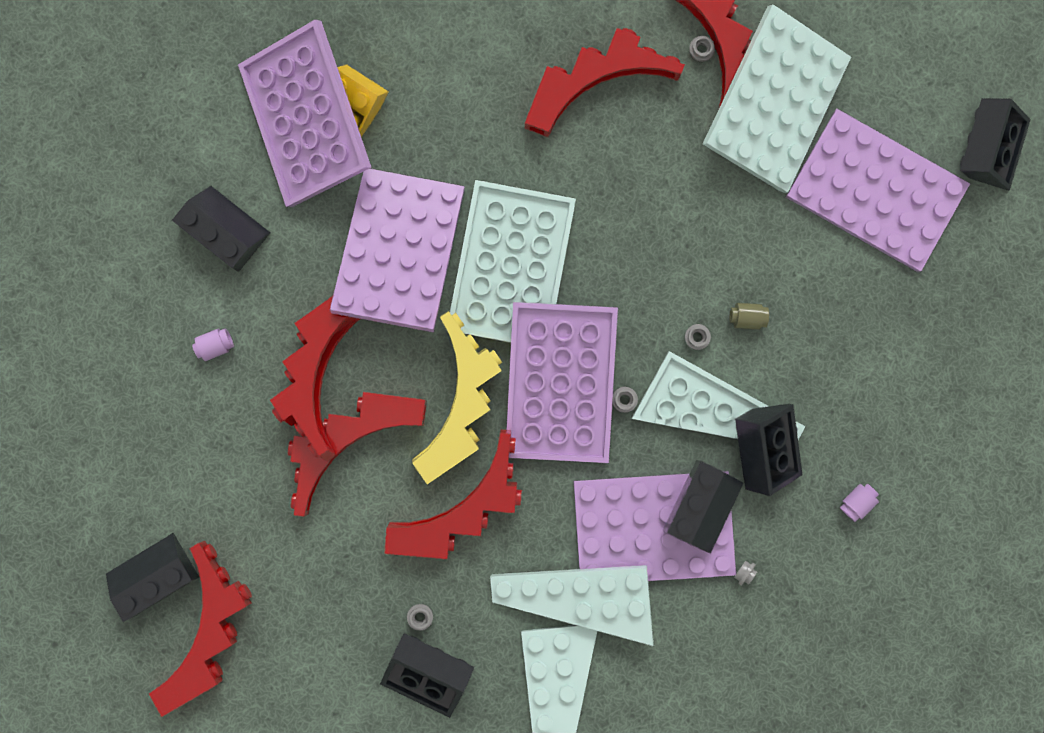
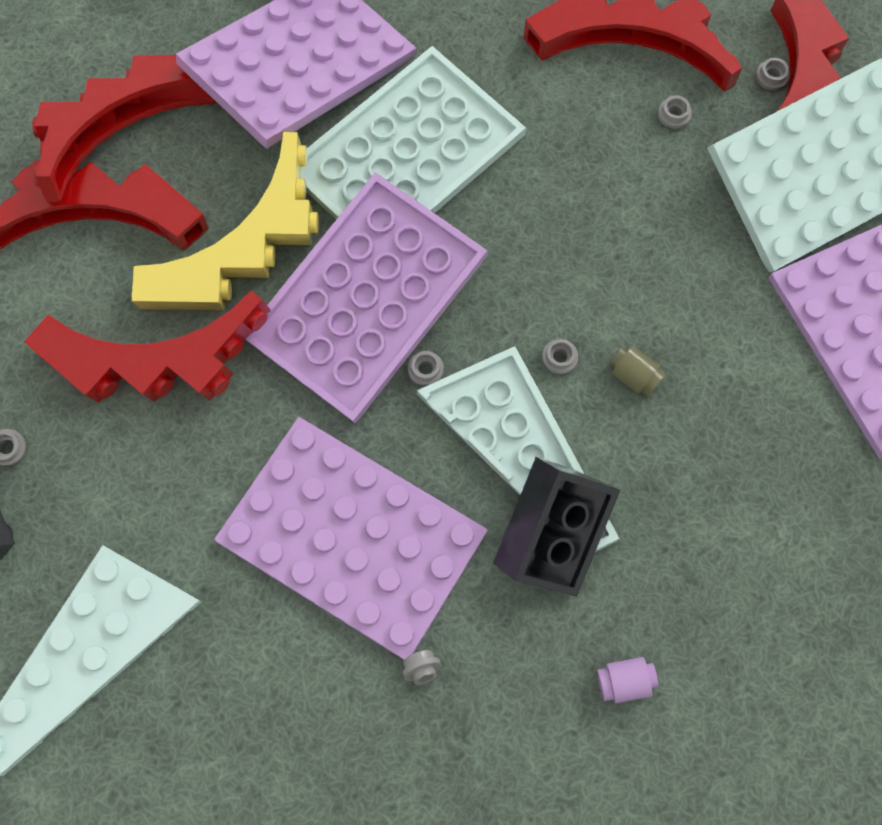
camera: 35 degrees right, 15 degrees down
lavender brick [192,328,234,361] -> none
light aqua wing [490,565,653,646] -> none
black slope [663,460,744,554] -> none
none -> light grey plate [658,95,692,129]

